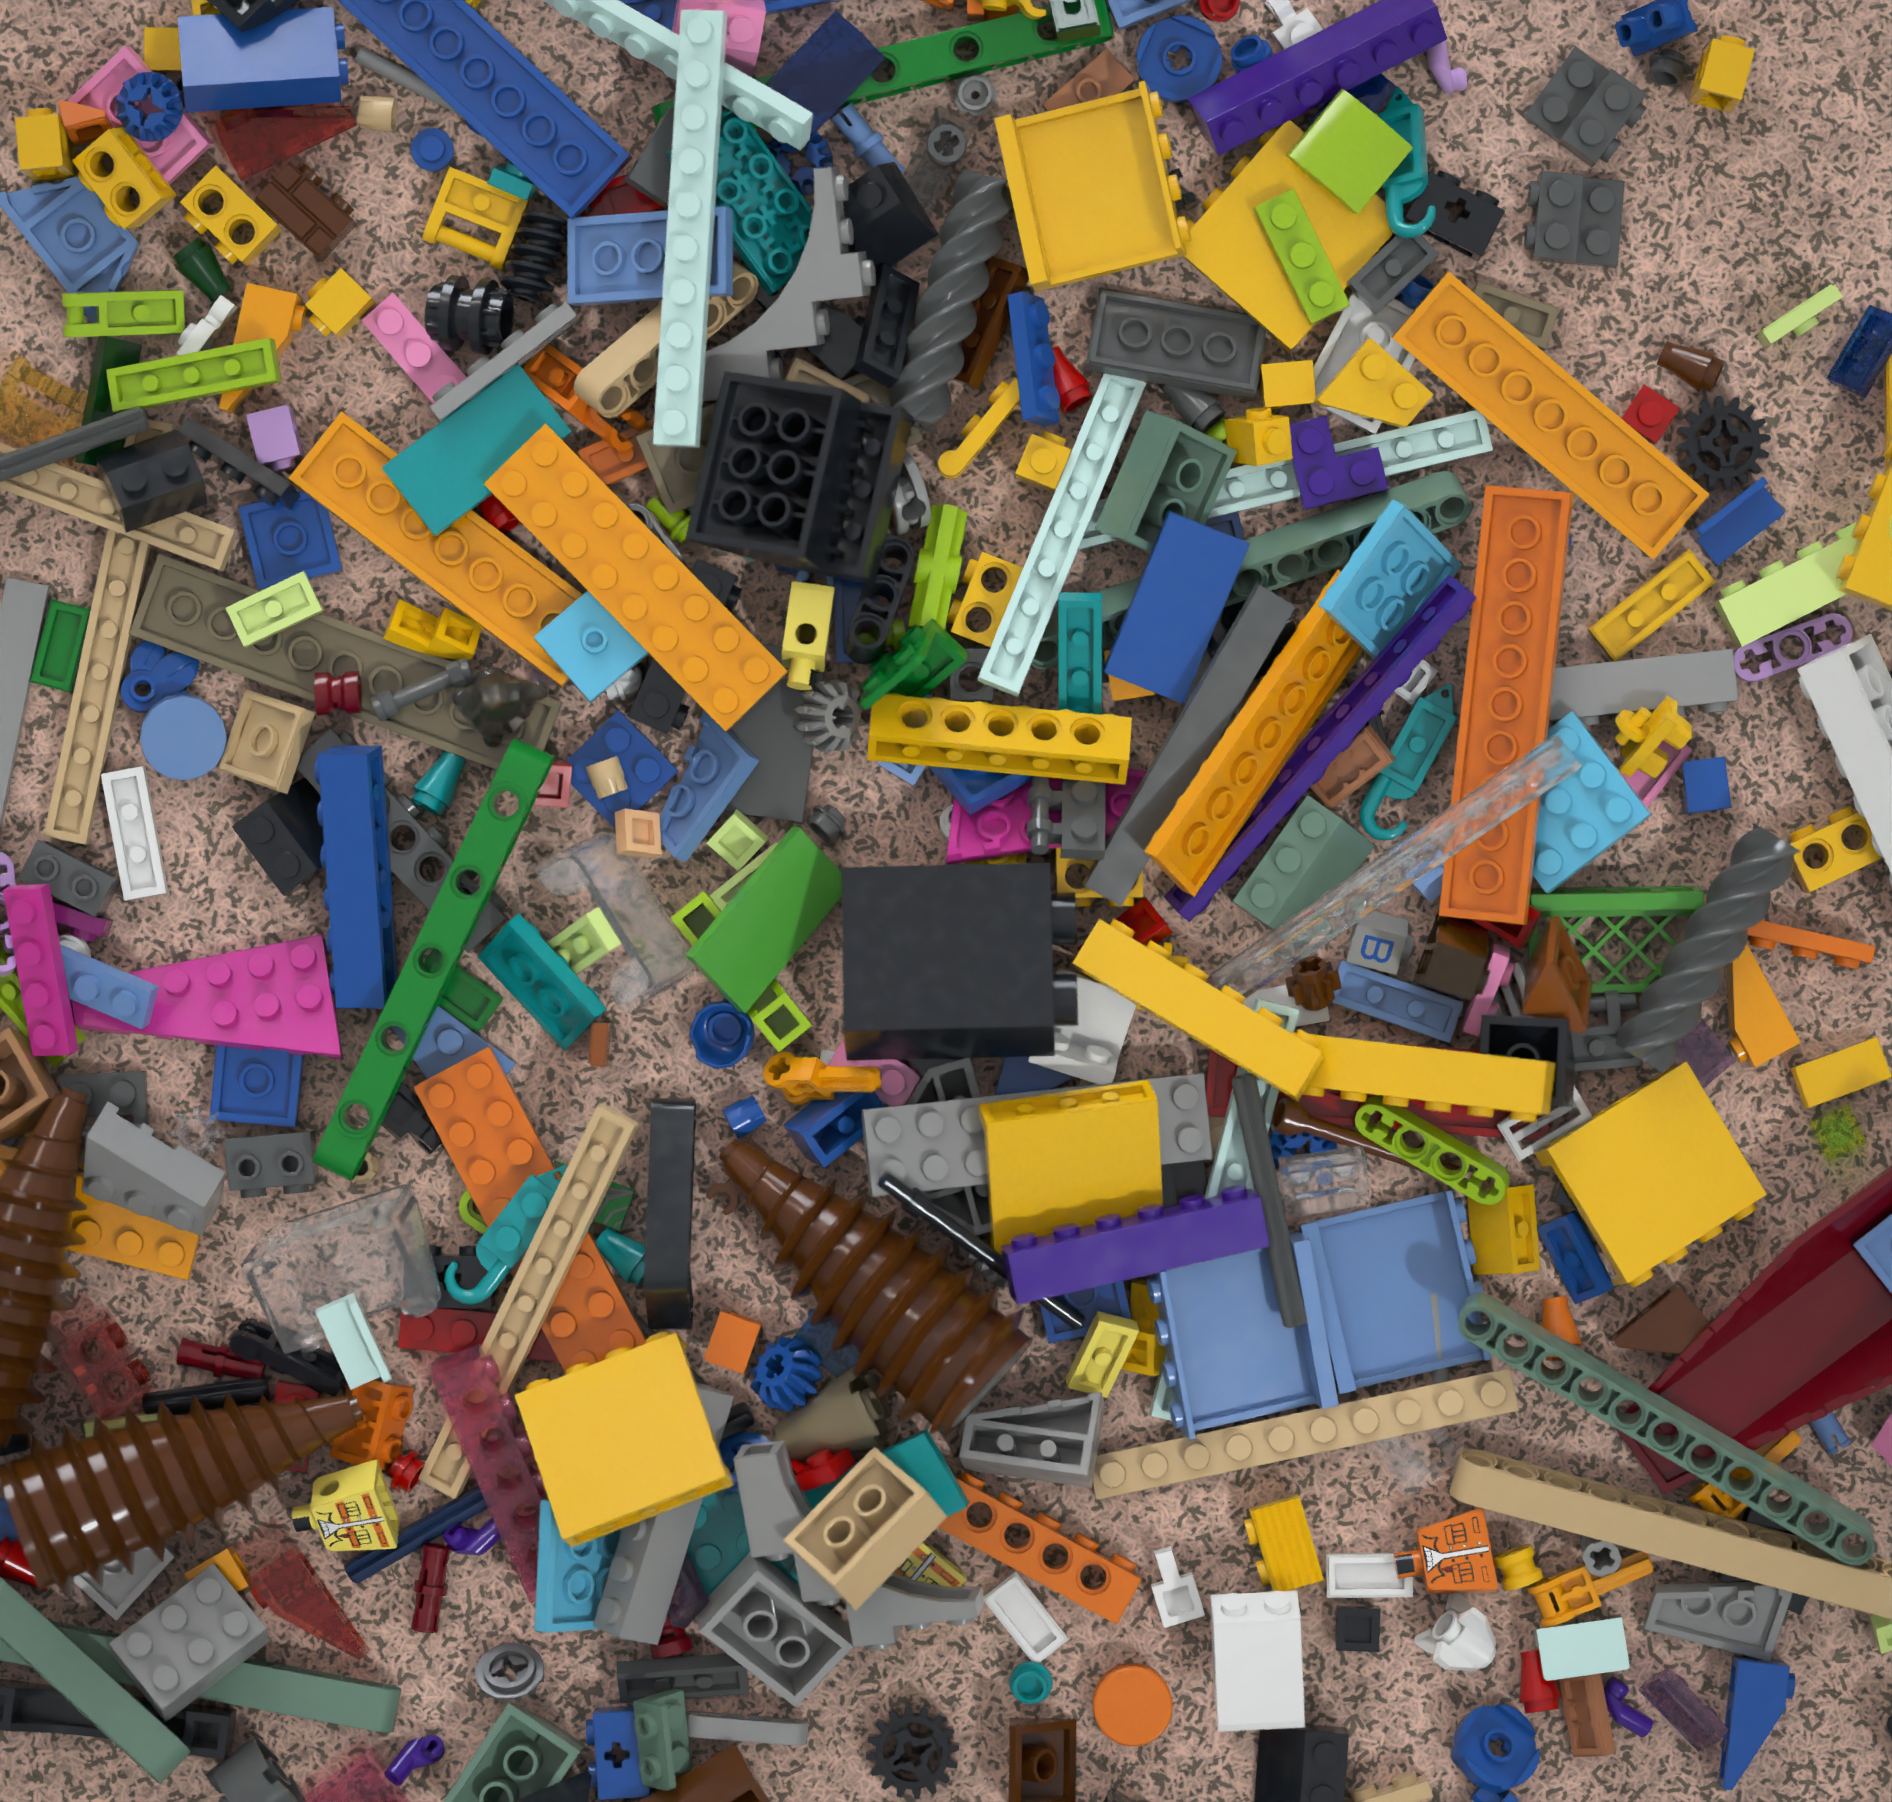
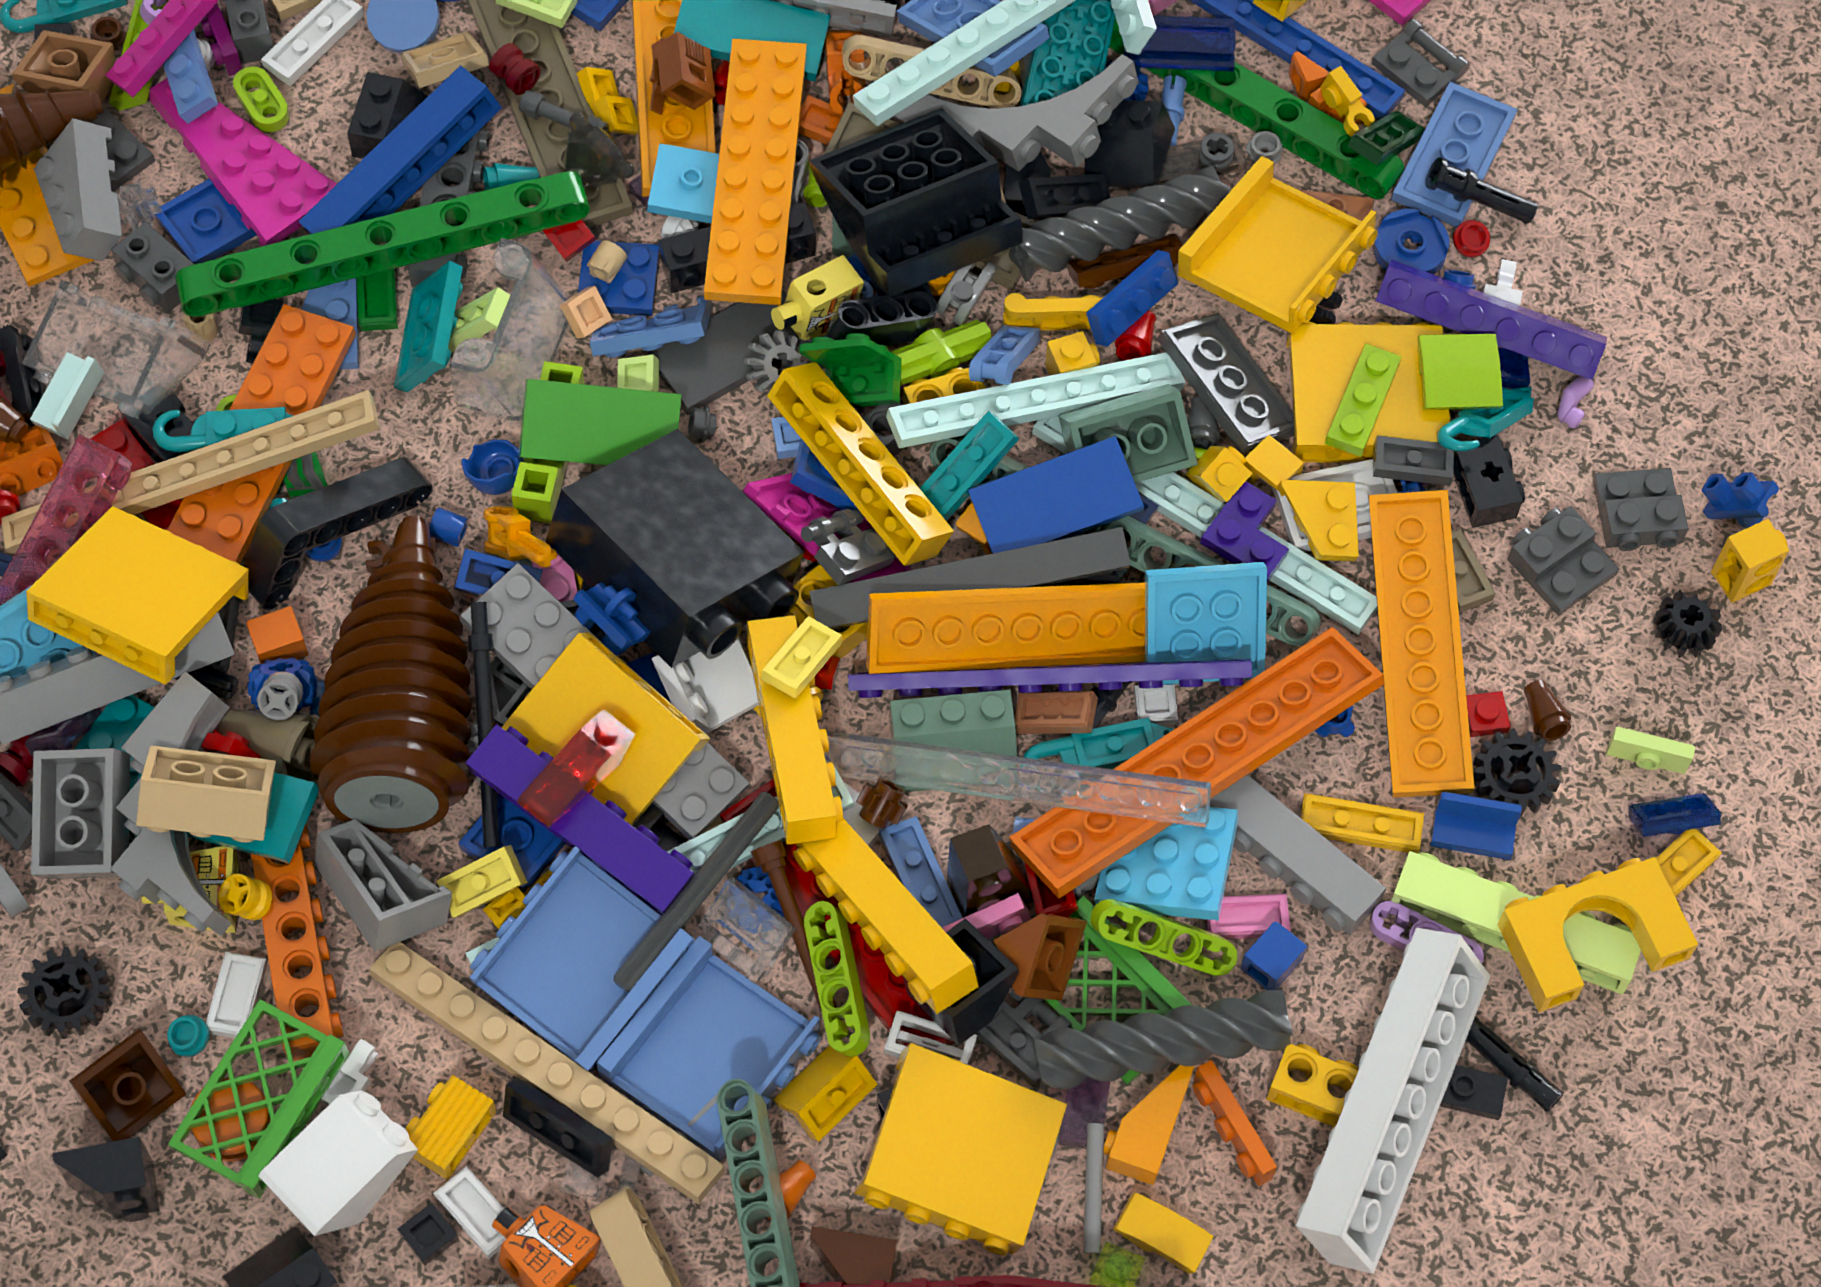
camera: 50 degrees right, 25 degrees down
dark orange tile [588,1022,612,1067] -> none
light grey brick [1346,907,1414,975] -> none
blue plate [1537,1210,1615,1304] -> none
yellow hips [1615,695,1692,778] -> none
dark grey plate [1648,49,1690,87] -> none
none -> bright green fence [168,999,350,1199]
none -> yellow wheel [218,873,272,921]
none -> lime plate [233,66,289,132]
none -> light grey wheel [257,671,304,720]
none -> black plate [503,1077,613,1178]
none -> clear red slope [517,709,635,828]
none -> blue hips [573,582,650,656]
none -> dark orange piece [649,32,715,115]
none -> light yellow plate [762,616,842,699]
none -> medium blue plate [969,325,1040,385]
none -> light grey bar [1083,1123,1104,1254]
none -> lime beam [1090,899,1238,976]
none -> black gear [1653,590,1722,658]

